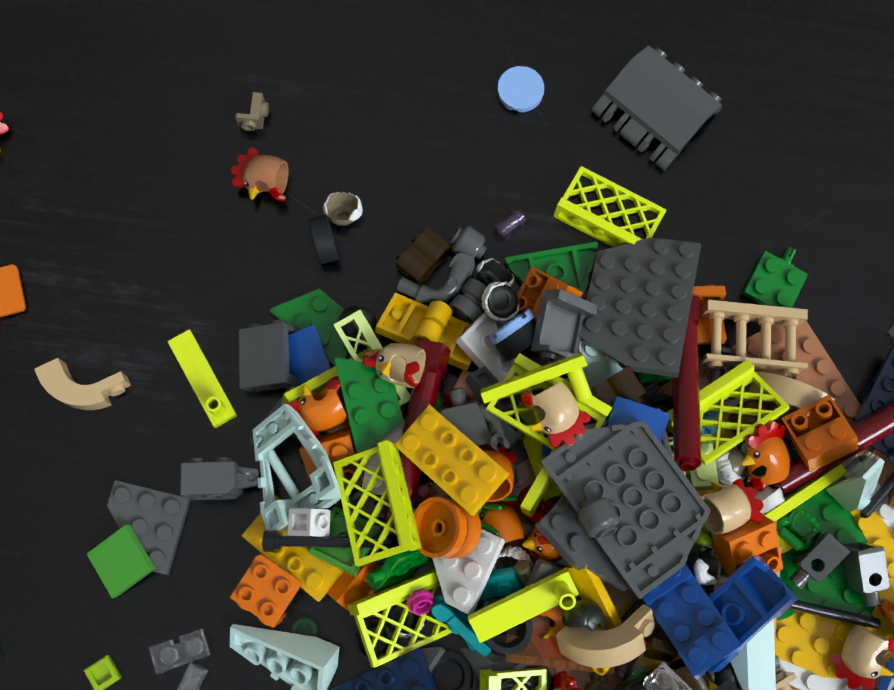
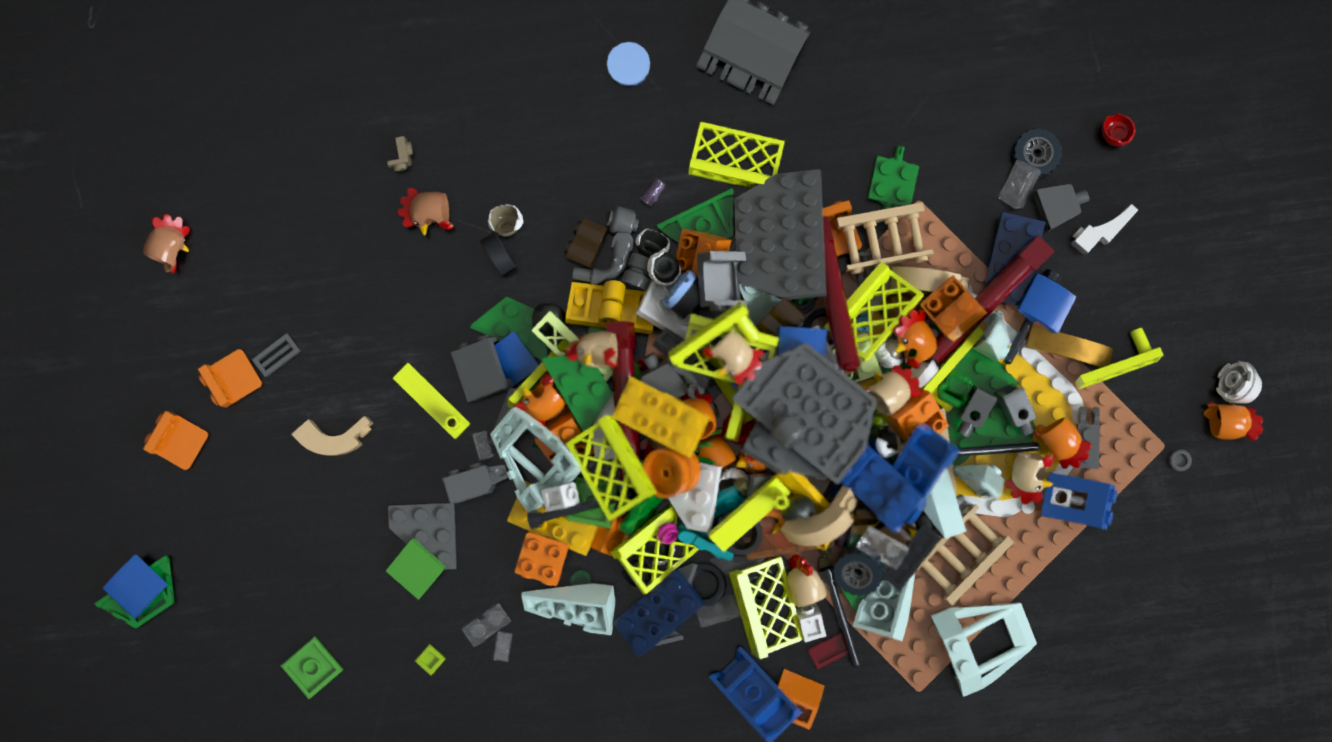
camera: 10 degrees left, 10 degrees up
none -> dark grey tile [252,333,301,377]
none -> clear piece [472,431,494,461]
none -> dark blue tile [823,481,843,503]
none -> light aqua wedge [953,464,1004,499]

